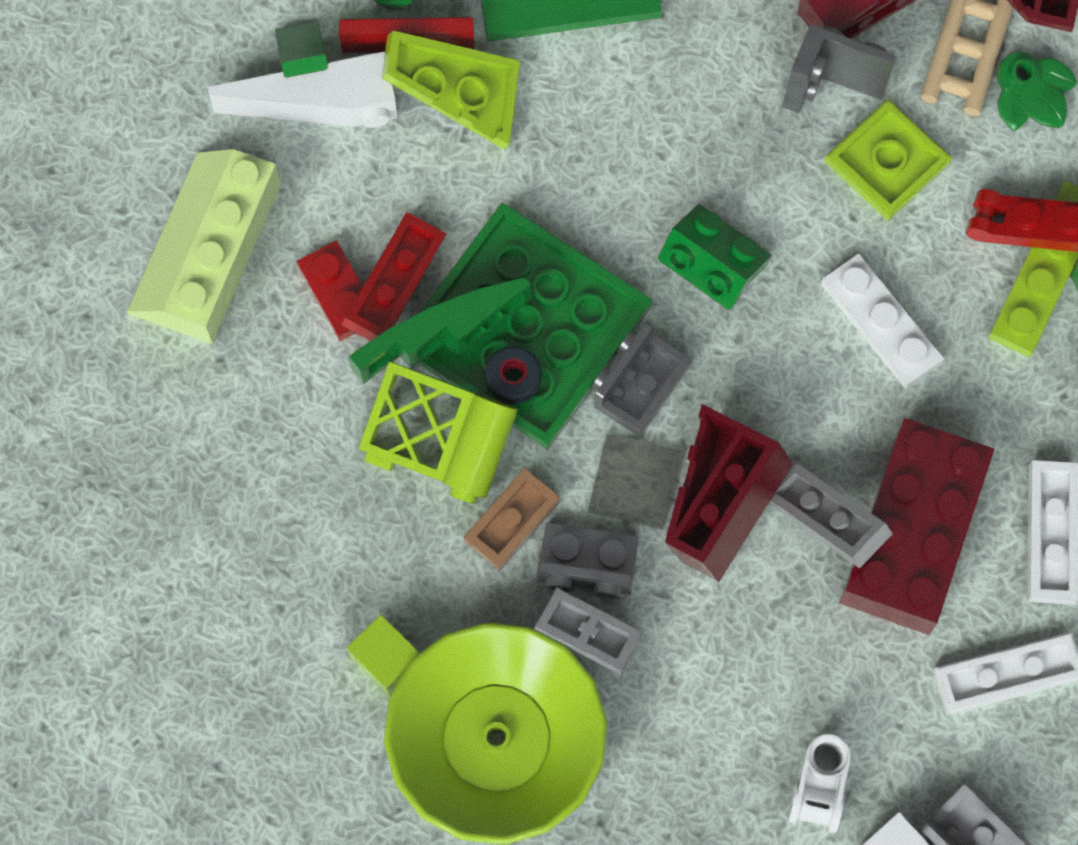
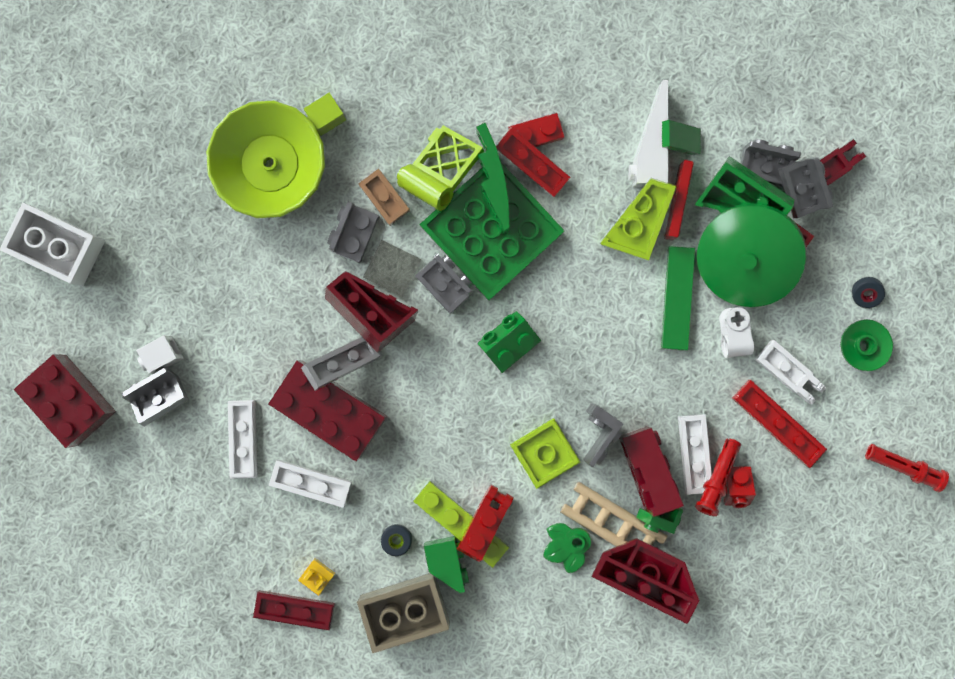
camera: 100 degrees right, 15 degrees up
yellowish green slope [127,149,281,344] -> none
black wheel [485,346,542,404] -> none
light grey hinge [534,588,643,681] -> none
white piece [788,734,850,833] -> none
white plate [821,253,944,389] -> none

